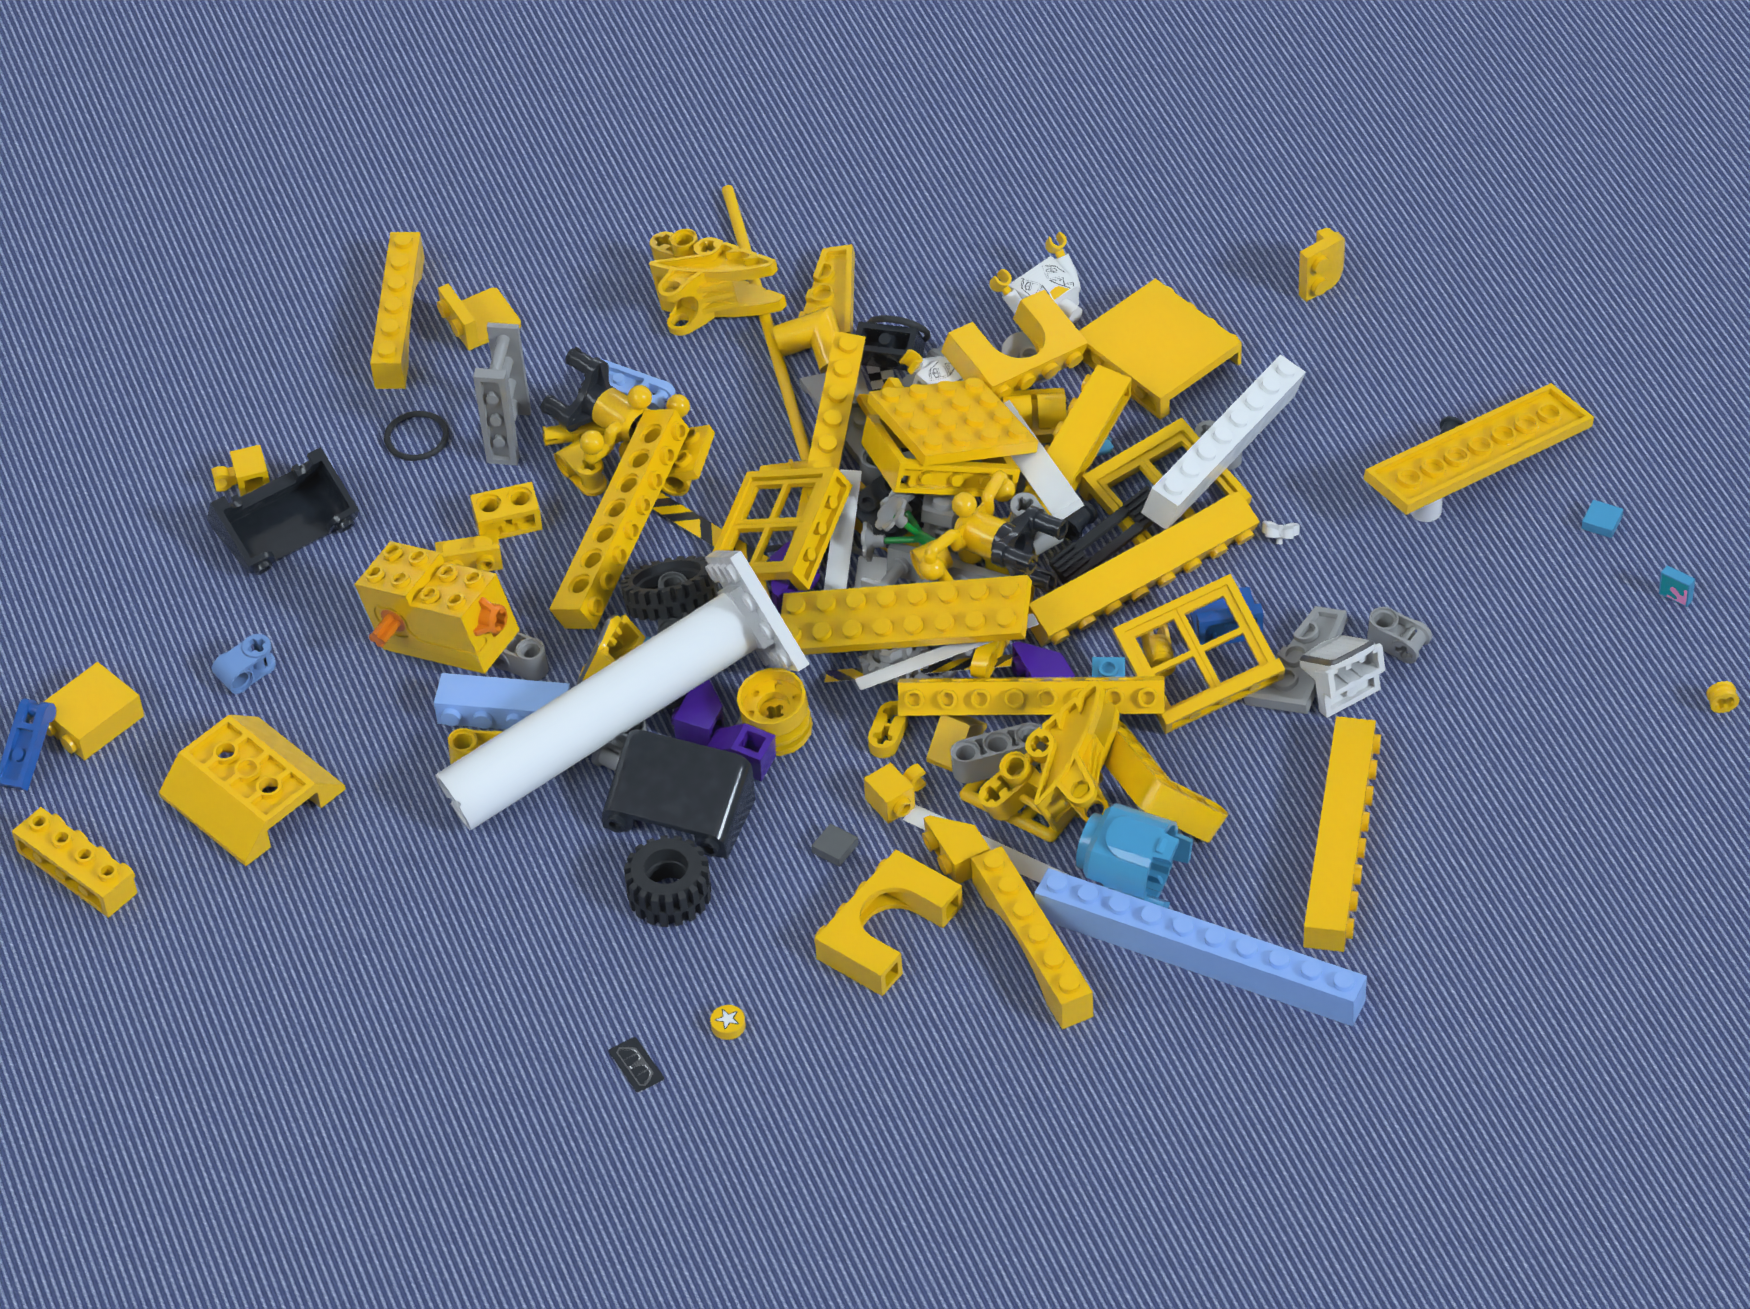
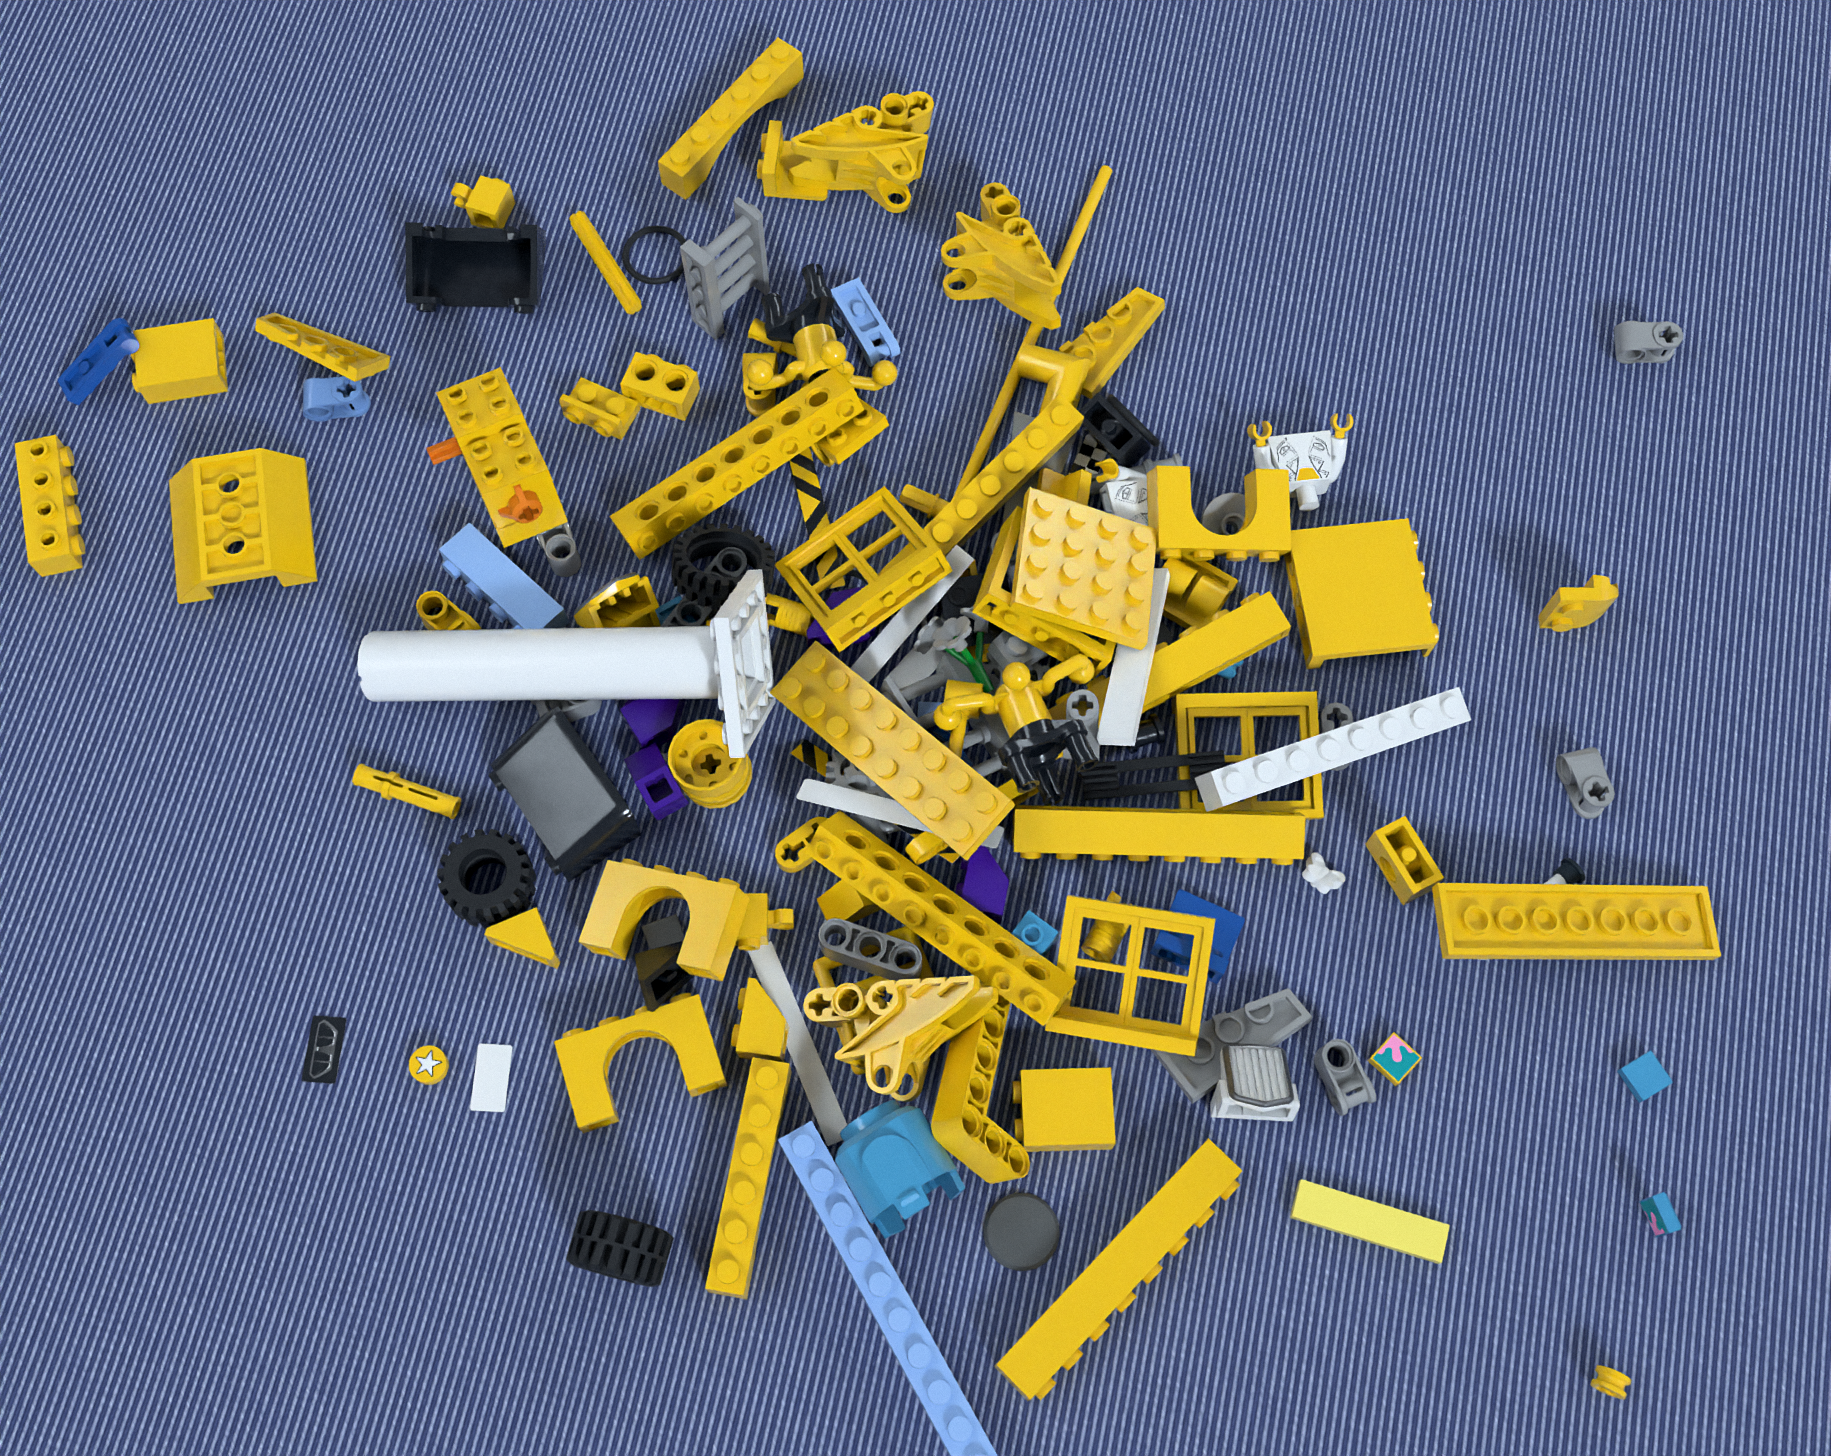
camera: 30 degrees right, 20 degrees up
none -> yellow wing [255,312,391,382]
none -> yellow pin [352,763,462,820]
none -> white sticker [470,1044,512,1112]
none -> yellow slope [484,907,560,969]
none -> black tyre [566,1210,674,1287]
none -> yellow axle [569,211,642,315]
none -> yellow arch [578,858,750,982]
none -> black slope [635,940,694,1012]
none -> yellow piece [788,91,934,213]
none -> dark grey piece [983,1193,1060,1271]
none -> yellow brick [1012,1067,1116,1152]
none -> light yellow tile [1290,1179,1450,1264]
none -> yellow brick [1365,816,1444,905]
none -> tile [1367,1032,1422,1086]
none -> light grey piece [1556,747,1615,819]
none -> light grey piece [1614,321,1683,364]

